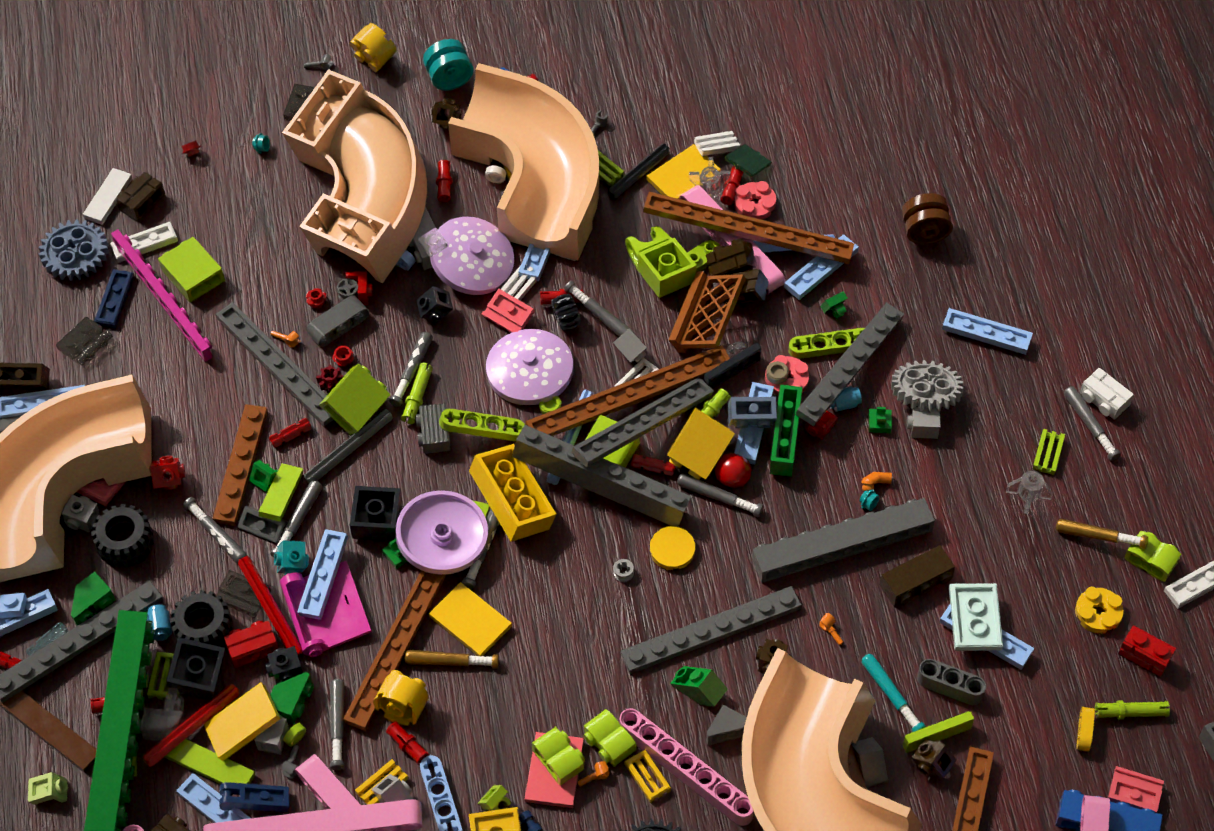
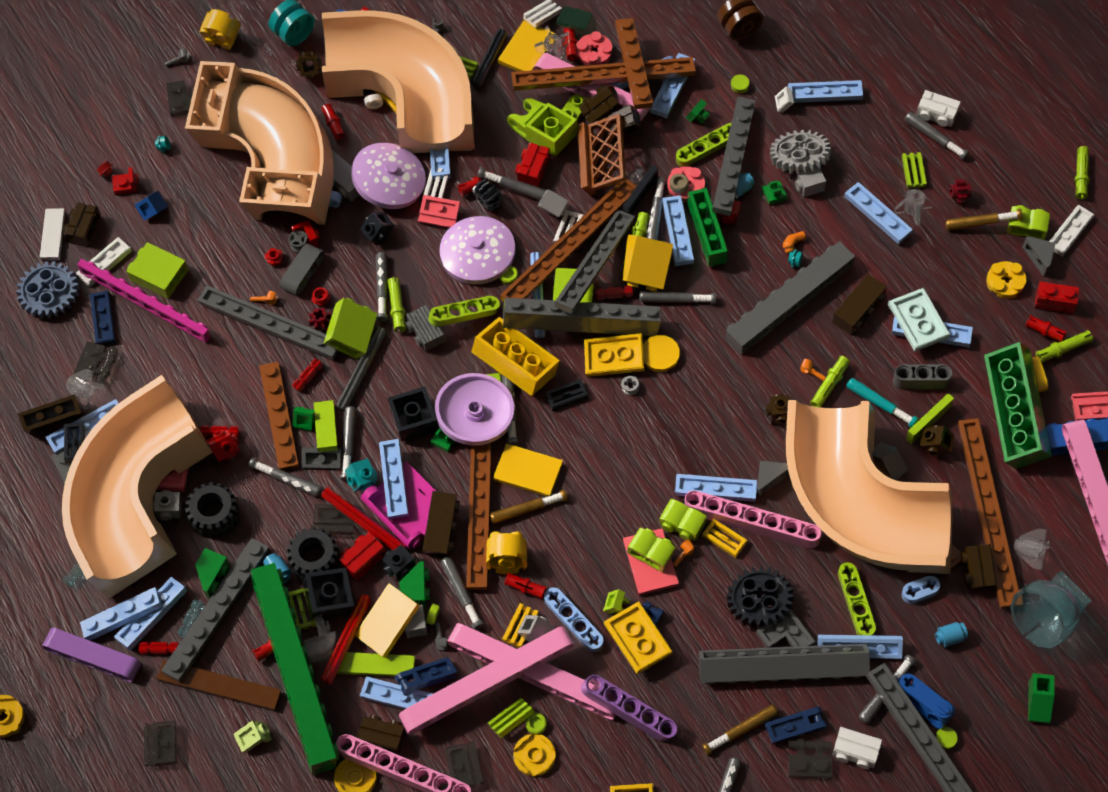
camera: 20 degrees left, 5 degrees up
clear plate [418,228,448,258] -> none
dark grey plate [620,586,801,674] -> none
green slope [670,666,728,707] -> none
red hair [714,453,752,488] -> none
sand blue brick [728,397,777,429] -> none
none -> black tile [64,422,85,463]
none -> clear brick [66,369,105,409]
none -> red bracket [112,167,139,195]
none -> blue panel [134,191,168,221]
none -> red axle [200,426,239,438]
none -> dark brown brick [423,491,460,557]
none -> red brick [515,143,551,187]
none -> black tile [545,379,588,411]
none -> yellow tile [584,333,644,377]
none -> dark orange plate [615,18,653,110]
none -> flat silver piece [646,177,667,240]
none -> light blue plate [675,474,757,502]
none -> lime tile [731,75,749,93]
none -> white tile [775,87,794,113]
none -> lime pin [810,356,850,408]
none -> light blue plate [844,182,913,244]
none -> dark red gear [950,179,971,203]
none -> green brick [984,342,1052,469]
none -> dark grey slope [1022,236,1056,277]
none -> red pin [1026,315,1067,342]

